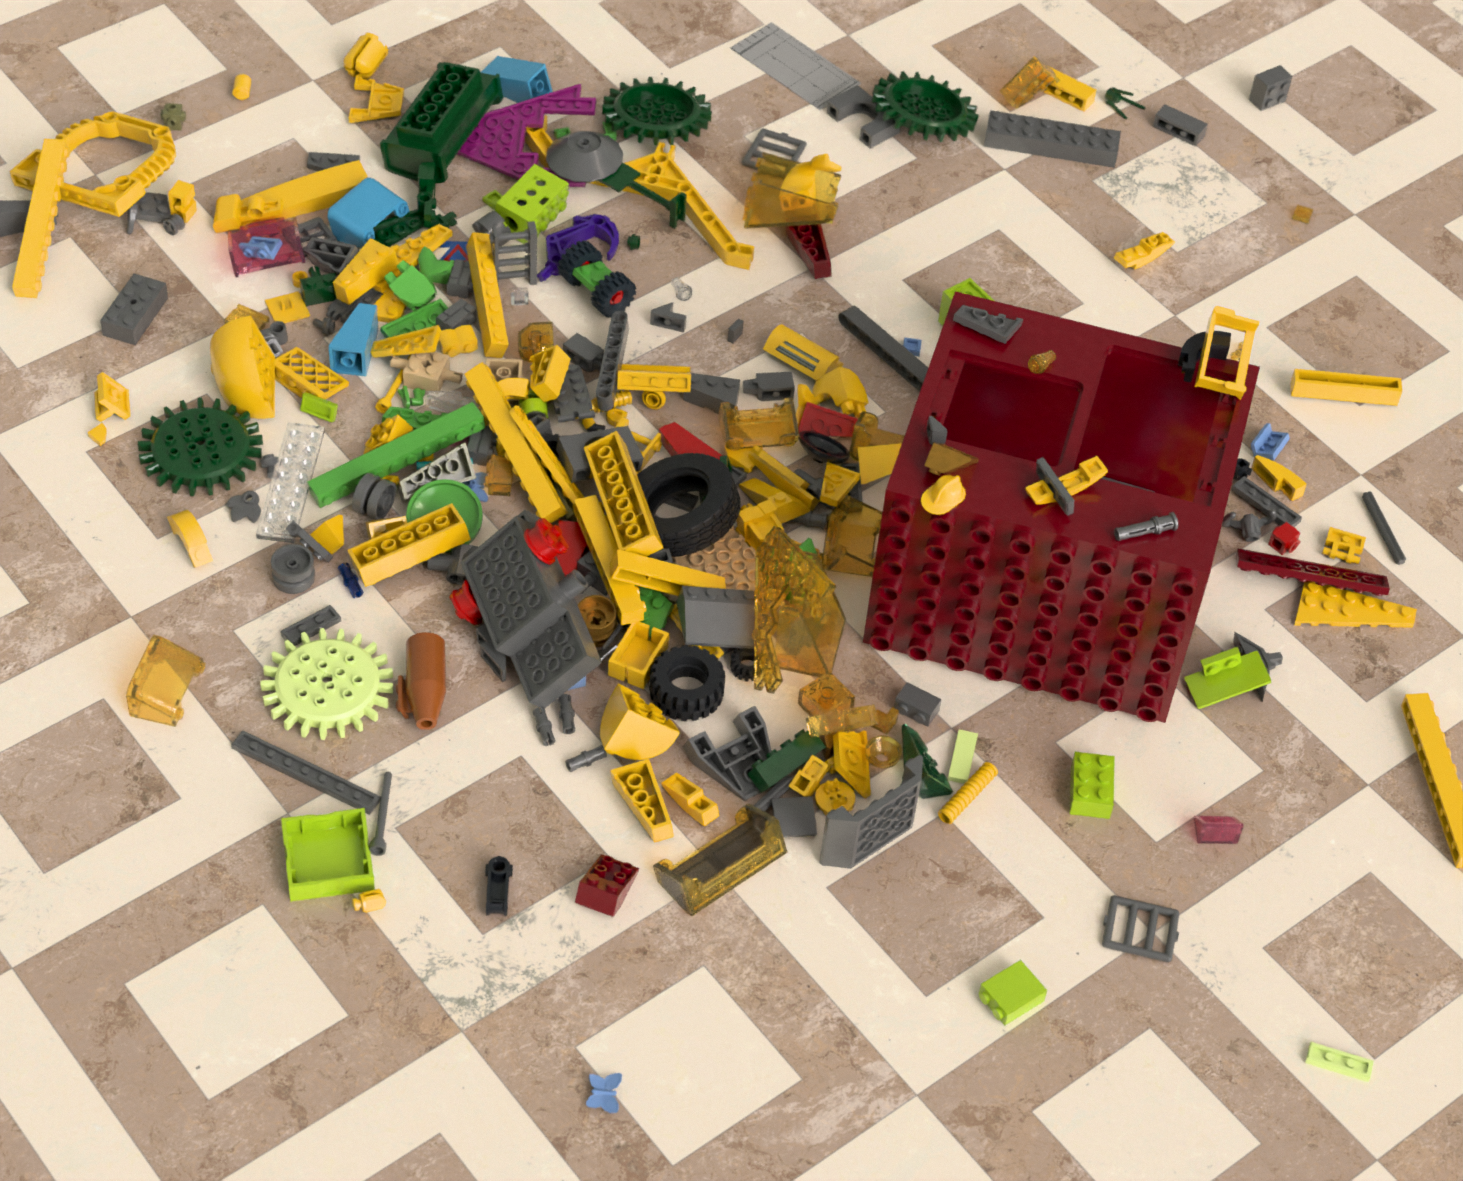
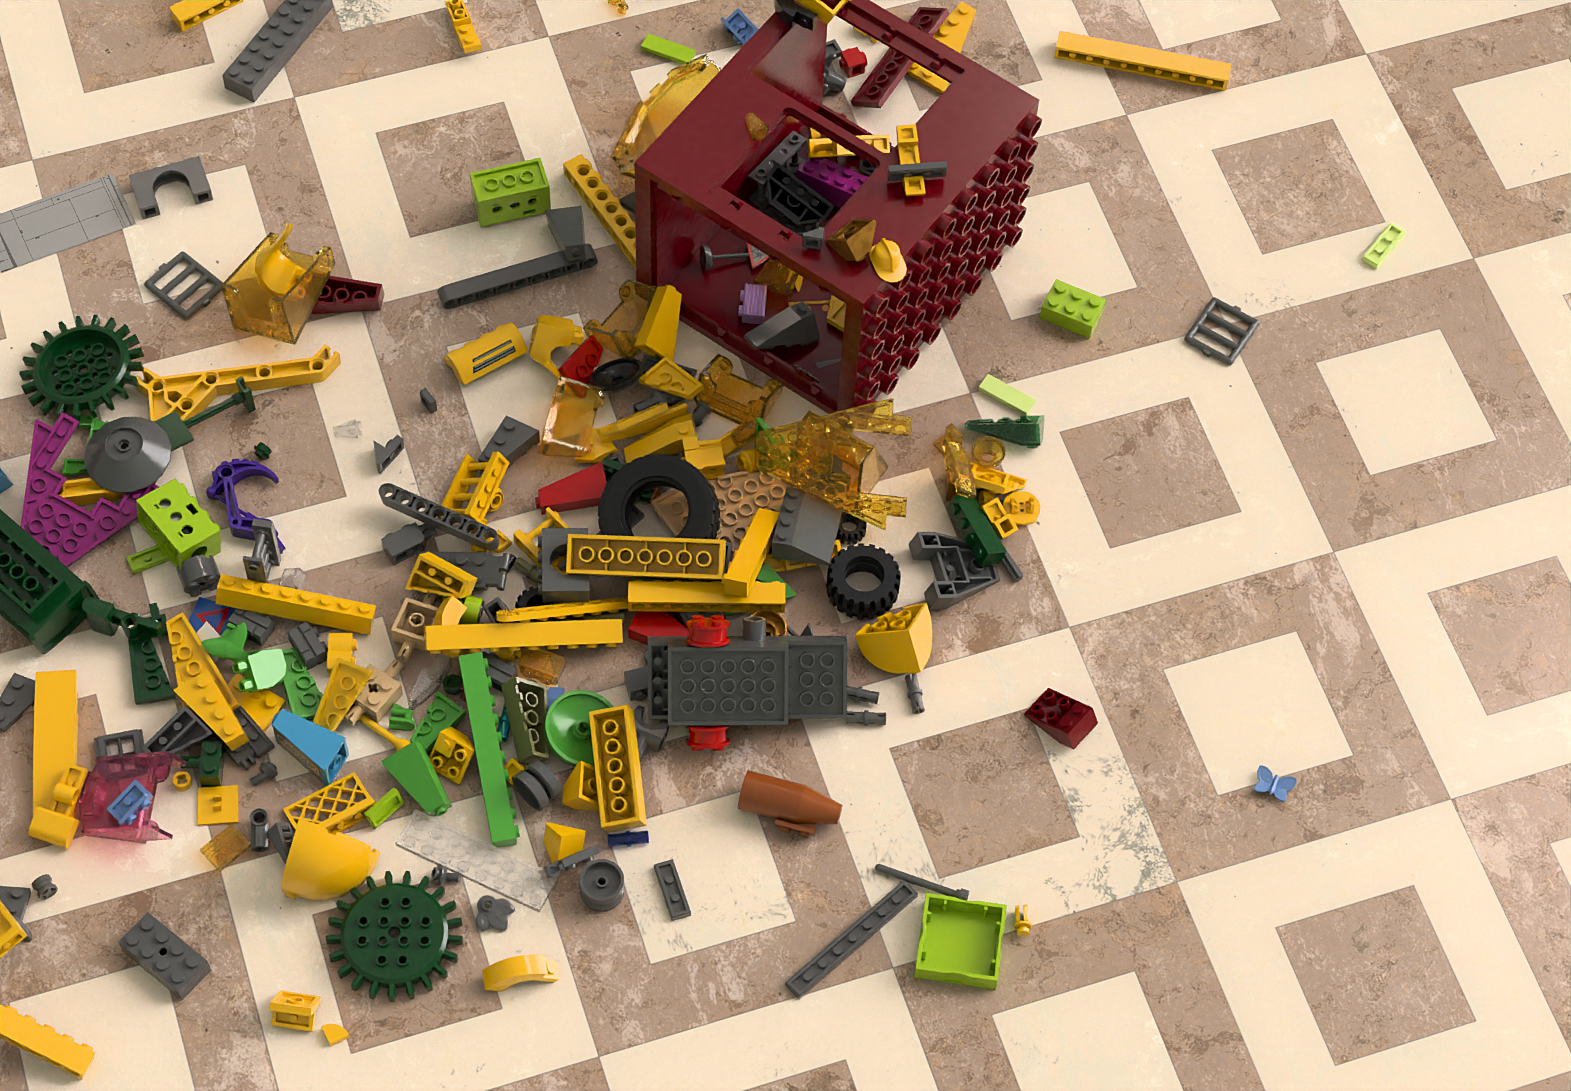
camera: 70 degrees left, 10 degrees up
clear yellow windscreen [126,635,205,727] -> none
yellow brick [168,180,197,223] -> none
yellowish green gear [261,628,394,740] -> none
dark azure windscreen [327,177,409,248] -> none
dark grey slope [476,624,506,682] -> none
black piece [485,856,513,916] -> none
clear yellow brick [518,322,554,363] -> none
black plate [557,240,636,318] -> none
yellow piece [608,621,669,689] -> none
yellow wedge [610,759,674,843] -> none
windscreen [653,803,788,916] -> none
yellow slope [661,772,719,827] -> none
dark grey hinge [742,371,795,401] -> none
dark grey slope [771,797,817,838] -> none
clear yellow brick [798,671,855,724] -> none
dark grey slope [819,754,923,869] -> none
dark green gear [871,71,979,142] -> none
dark grey brick [894,682,942,727] -> none
medium blue tile [903,337,922,357] -> none
yellow piece [938,762,998,824] -> none
dark grey wing [953,305,1023,344] -> none
lime brick [978,960,1047,1025] -> none
clear yellow wedge [1000,56,1061,109] -> none
dark grey pin [1114,512,1178,541] -> none
clear pink slope [1194,816,1243,844] -> none
none -> bright green slope [381,741,452,816]

